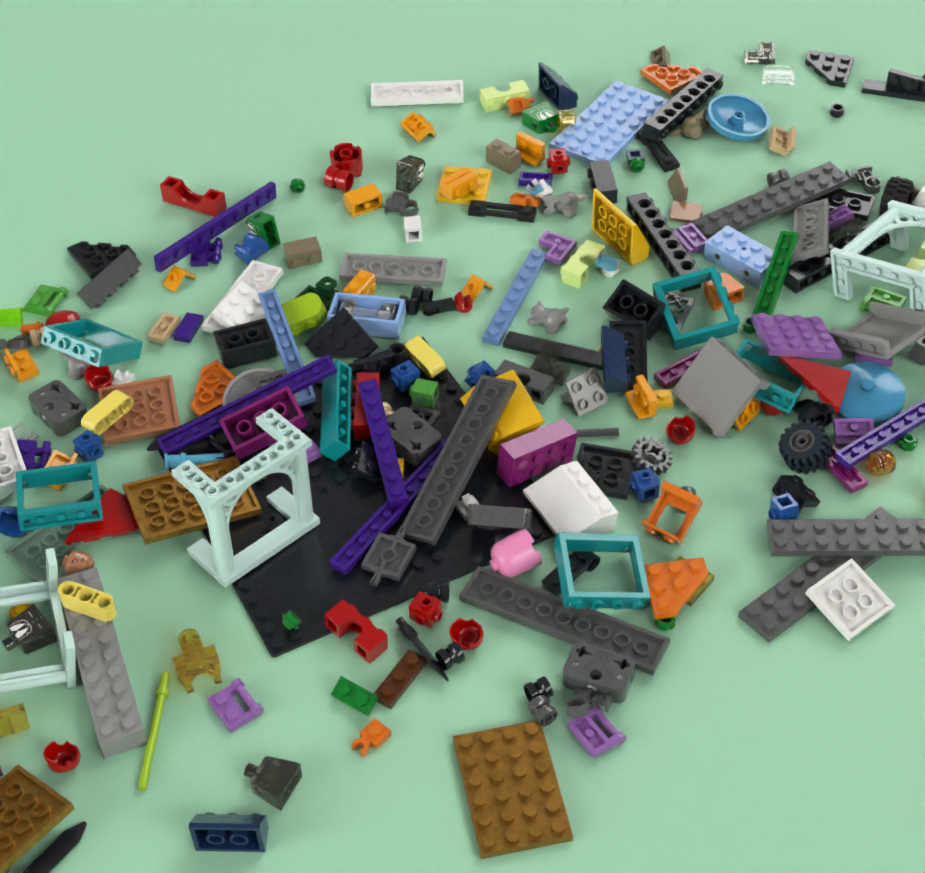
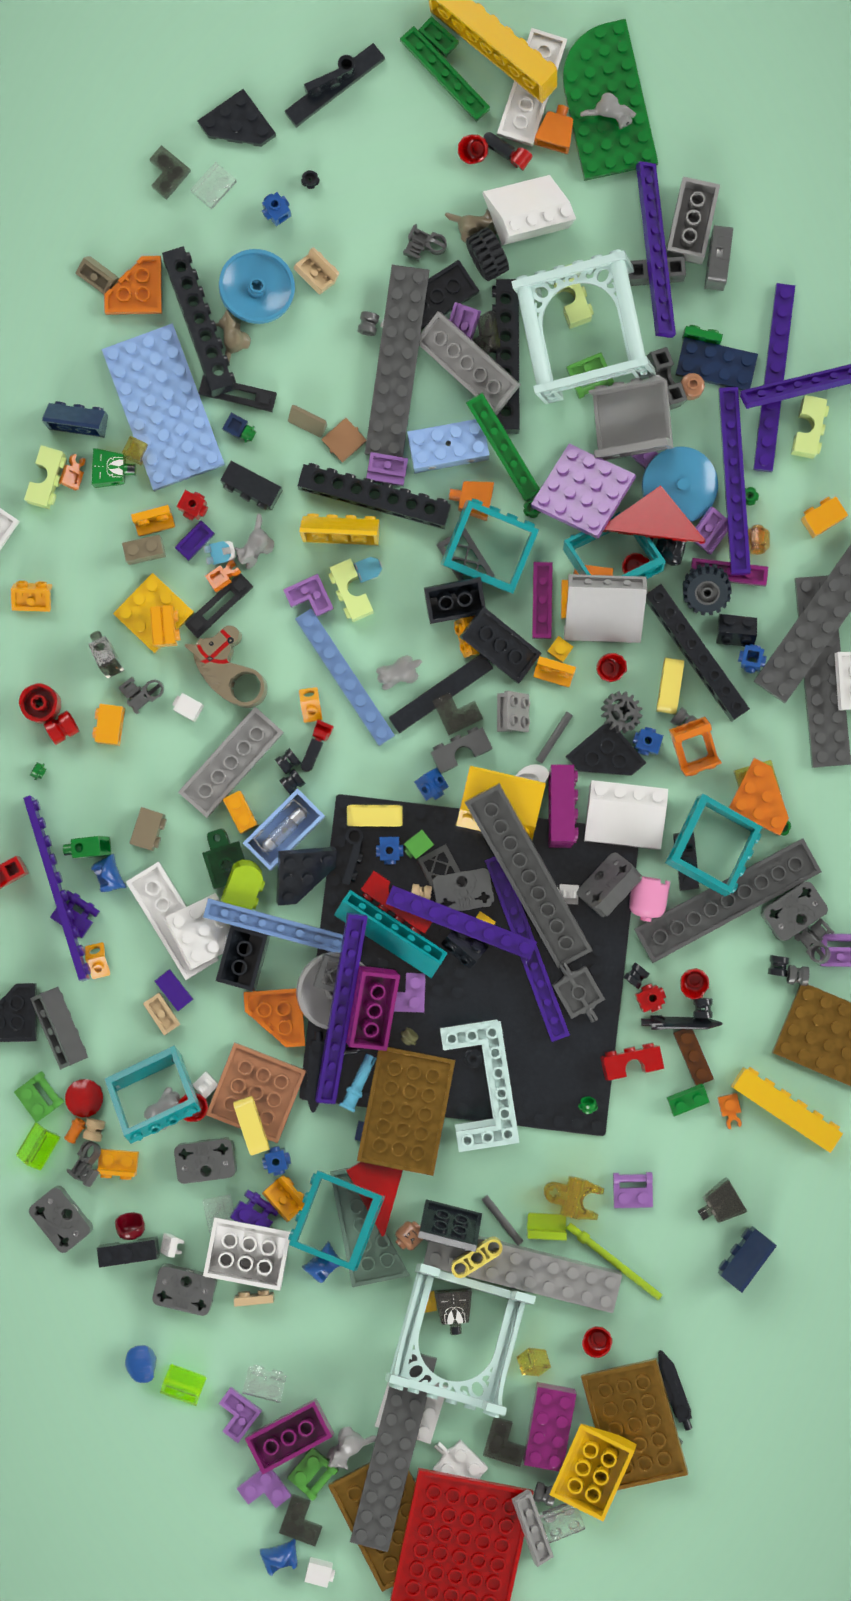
camera: 55 degrees left, 40 degrees up
dark blue slope [601,326,631,393] -> none
none -> dark tan animal [185,625,267,708]
none -> blue brick [262,192,291,227]
none -> black plate [418,1199,482,1252]
none -> dark grey bar [481,1195,523,1246]
none -> lime panel [527,1213,567,1241]
none -> black brick [646,584,750,722]
none -> light yellow beam [656,657,684,715]
none -> yellow brick [731,1067,843,1153]

